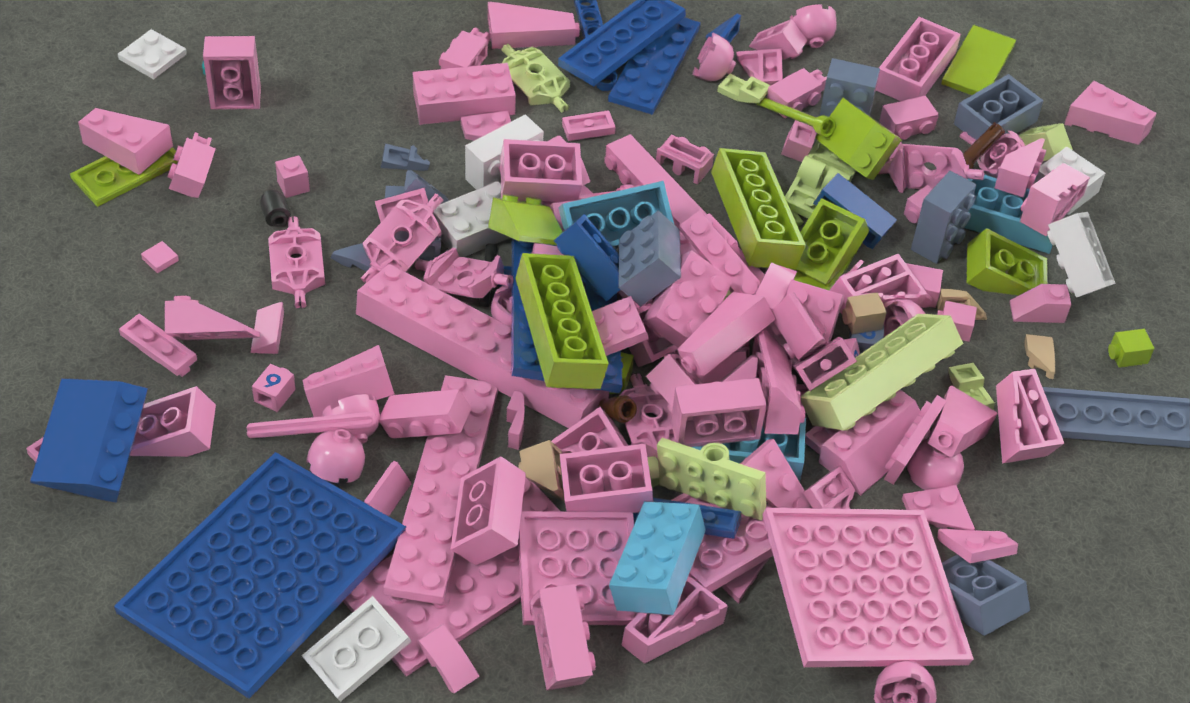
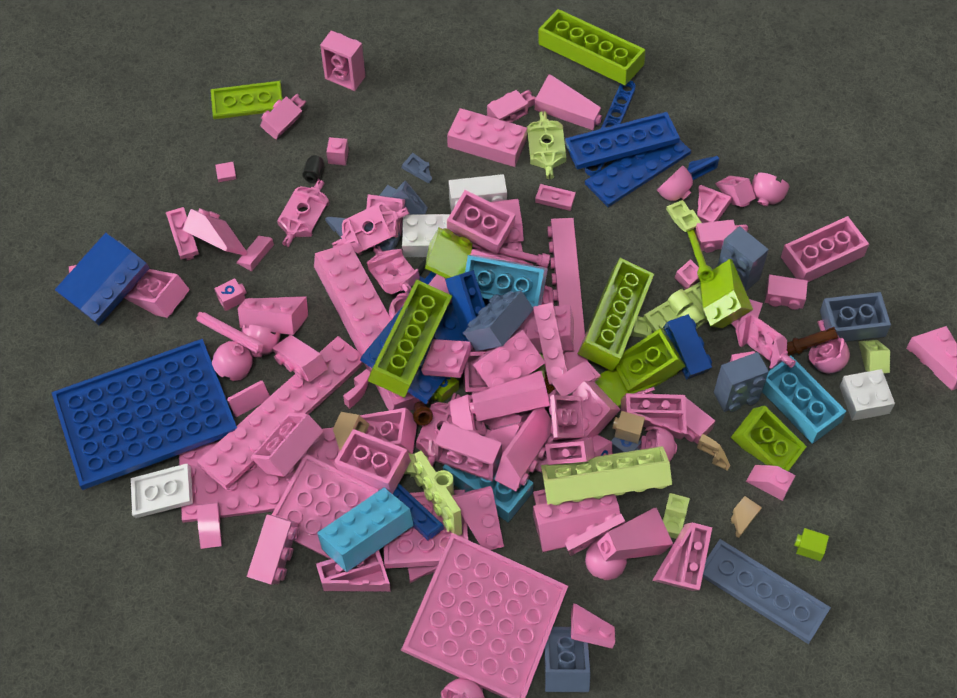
camera: 35 degrees right, 10 degrees up
bright pink wedge [78,108,173,175] -> none
white plate [118,29,187,79] -> none
bright pink wing [460,111,511,141] -> none
bright pink window [656,135,714,185] -> none
bright pink wing [803,466,855,509] -> none
bright pink wing [902,485,975,530] -> none
bright pink brick [937,301,977,342] -> none
lime tile [941,25,1016,95] -> none
bright pink slope [994,138,1046,197] -> none
bright pink wedge [1020,163,1090,236] -> none
white brick [1047,212,1116,298] -> none

